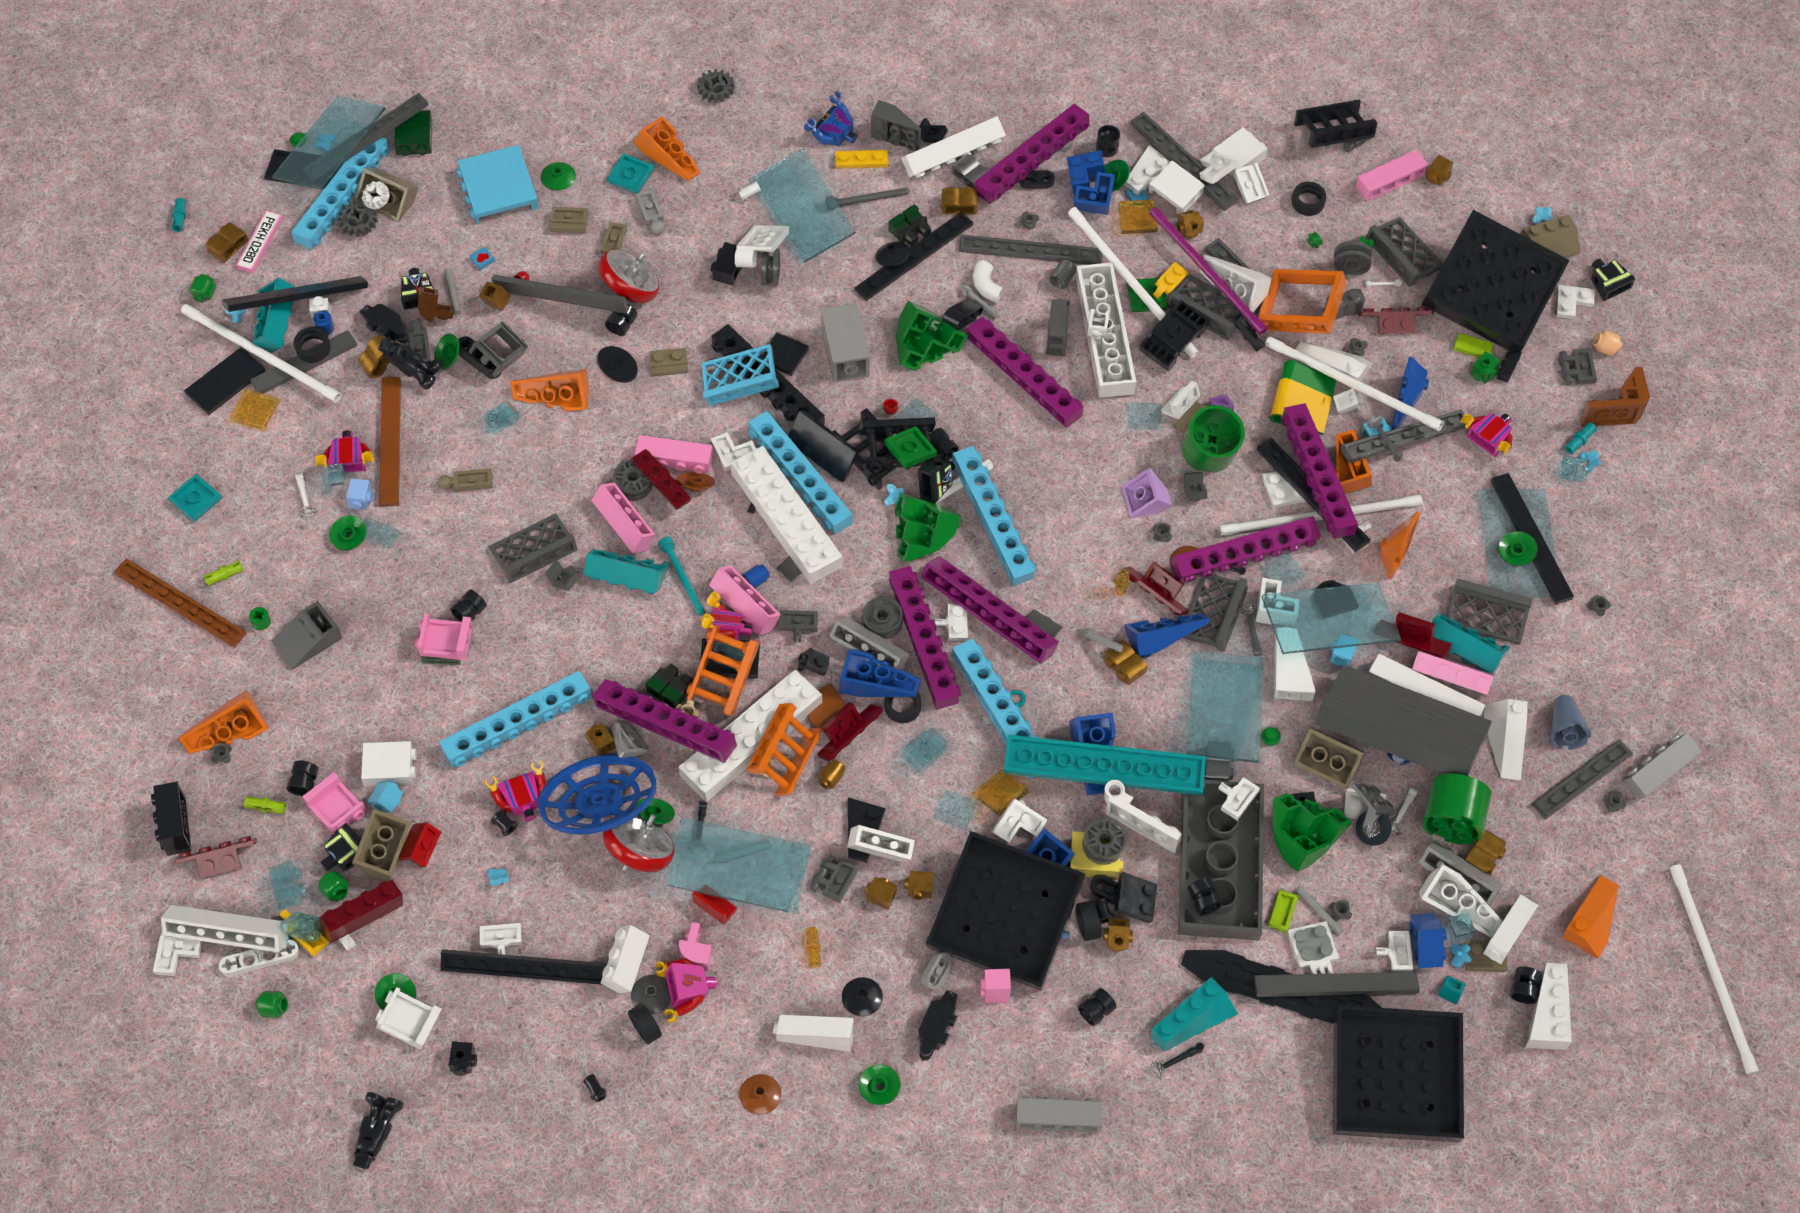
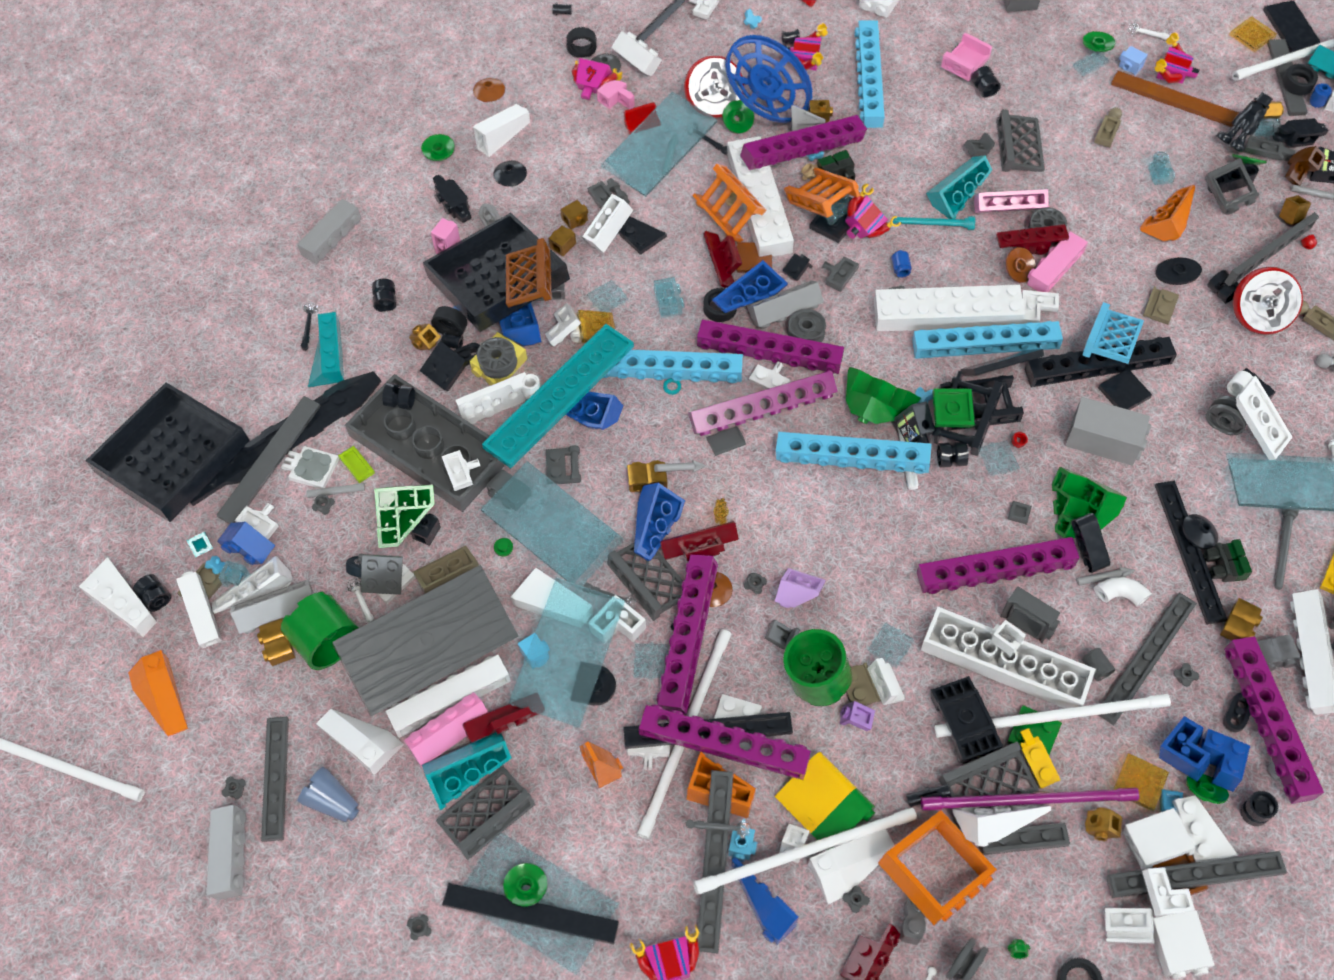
camera: 125 degrees right, 0 degrees up
clear light blue panel [324,463,346,494] -> none
bright pink brick [709,565,781,635] -> none
clear yellow axle [805,927,822,968] -> none
pearl gold brick [818,759,846,789] -> none
none -> dark orange fence [506,238,552,307]
none -> dark grey plate [546,445,581,485]
none -> dark grey tile [1008,501,1032,525]

